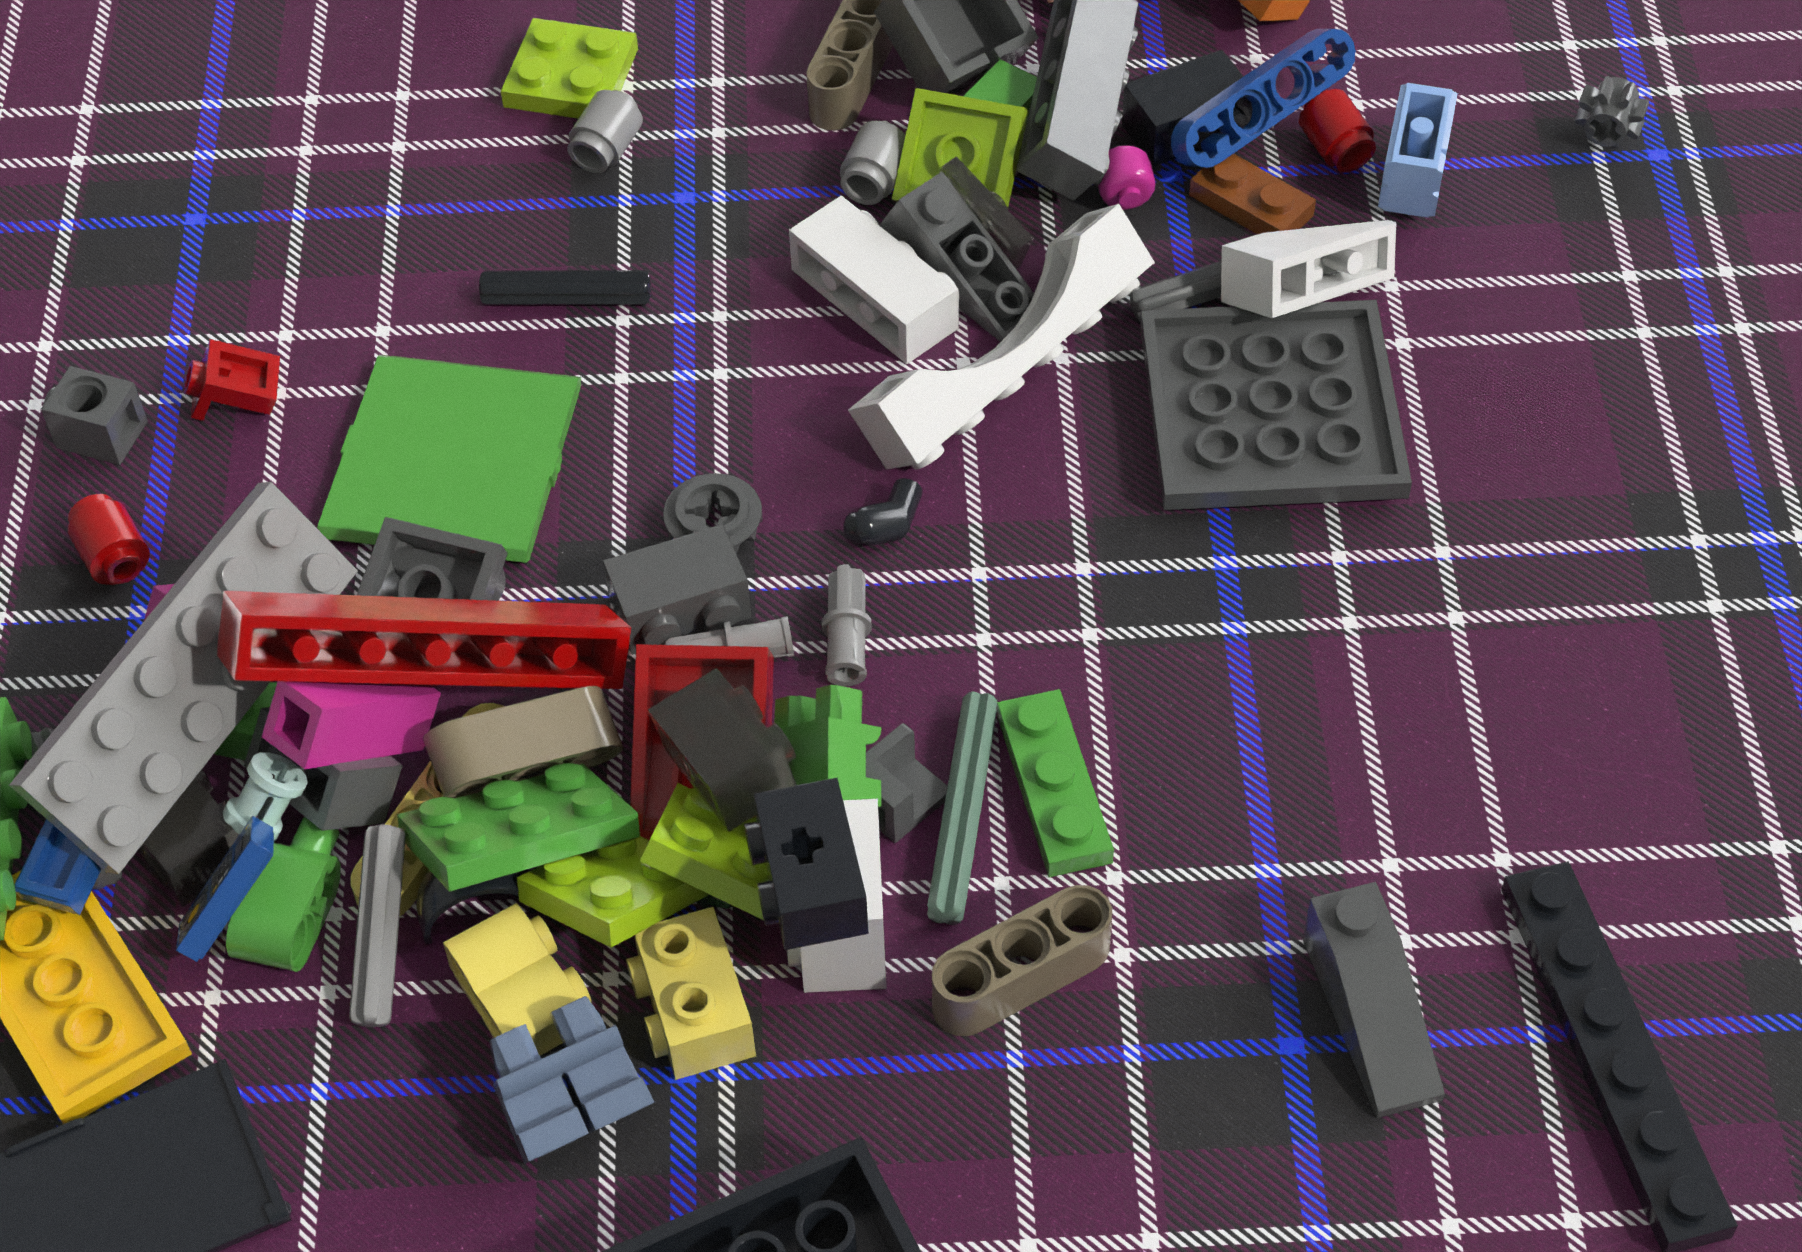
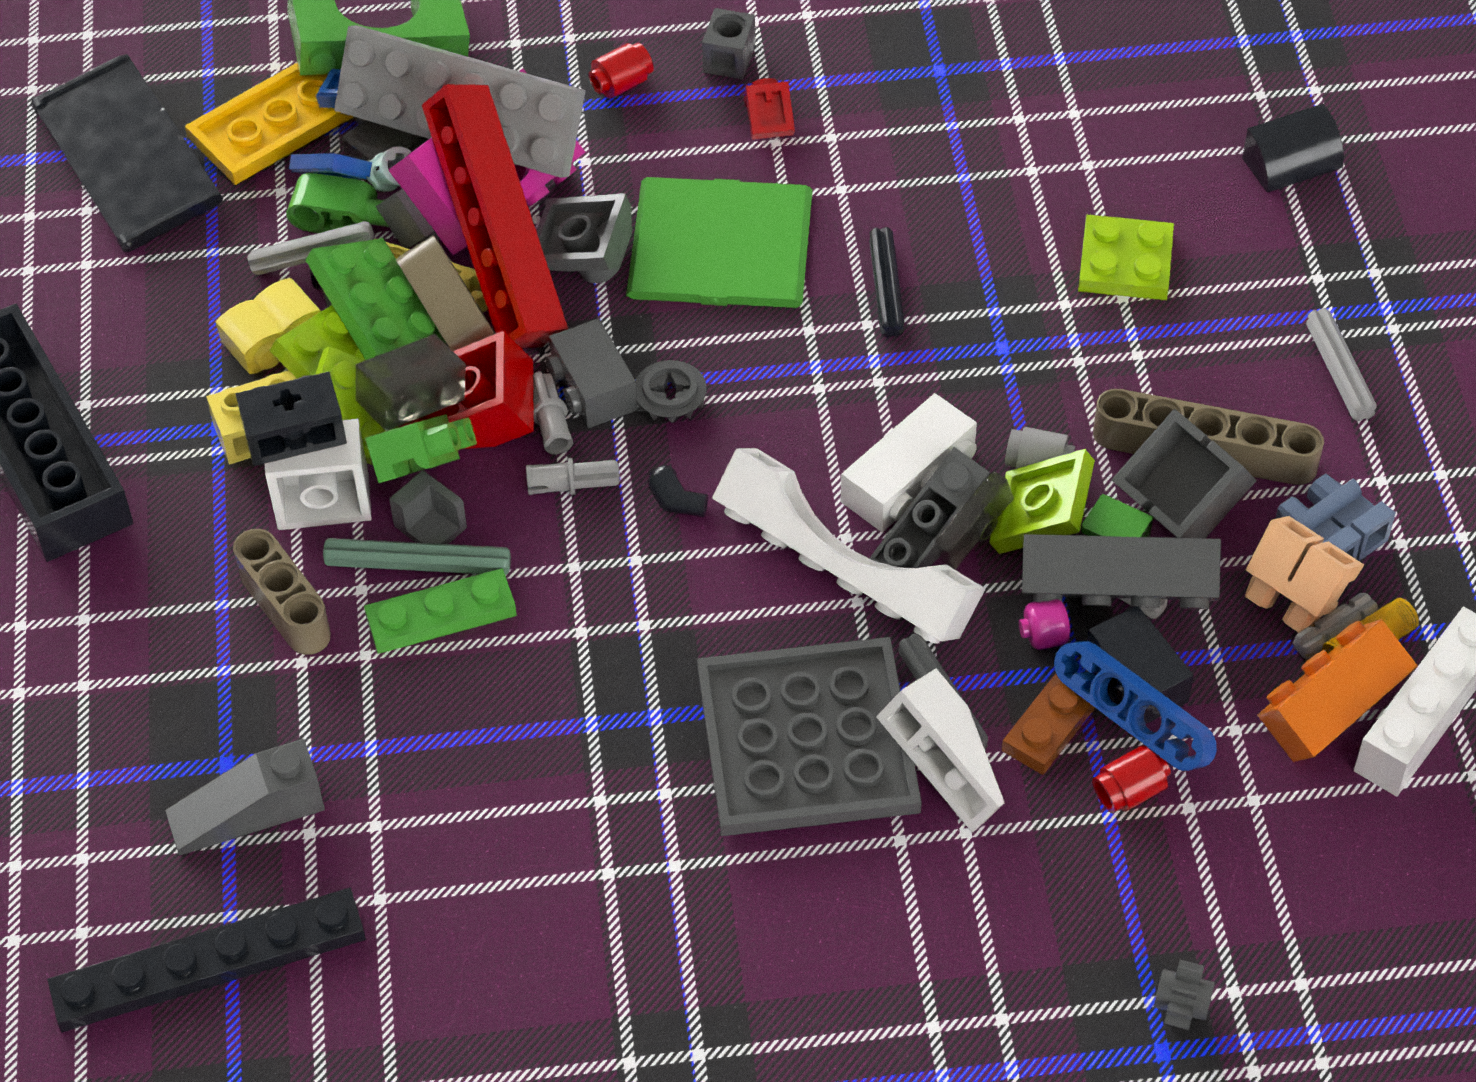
camera: 85 degrees right, 0 degrees up
sand blue hips [489,996,654,1164] -> none
light grey brick [567,90,643,173] -> none
light blue brick [1378,83,1457,218] -> none

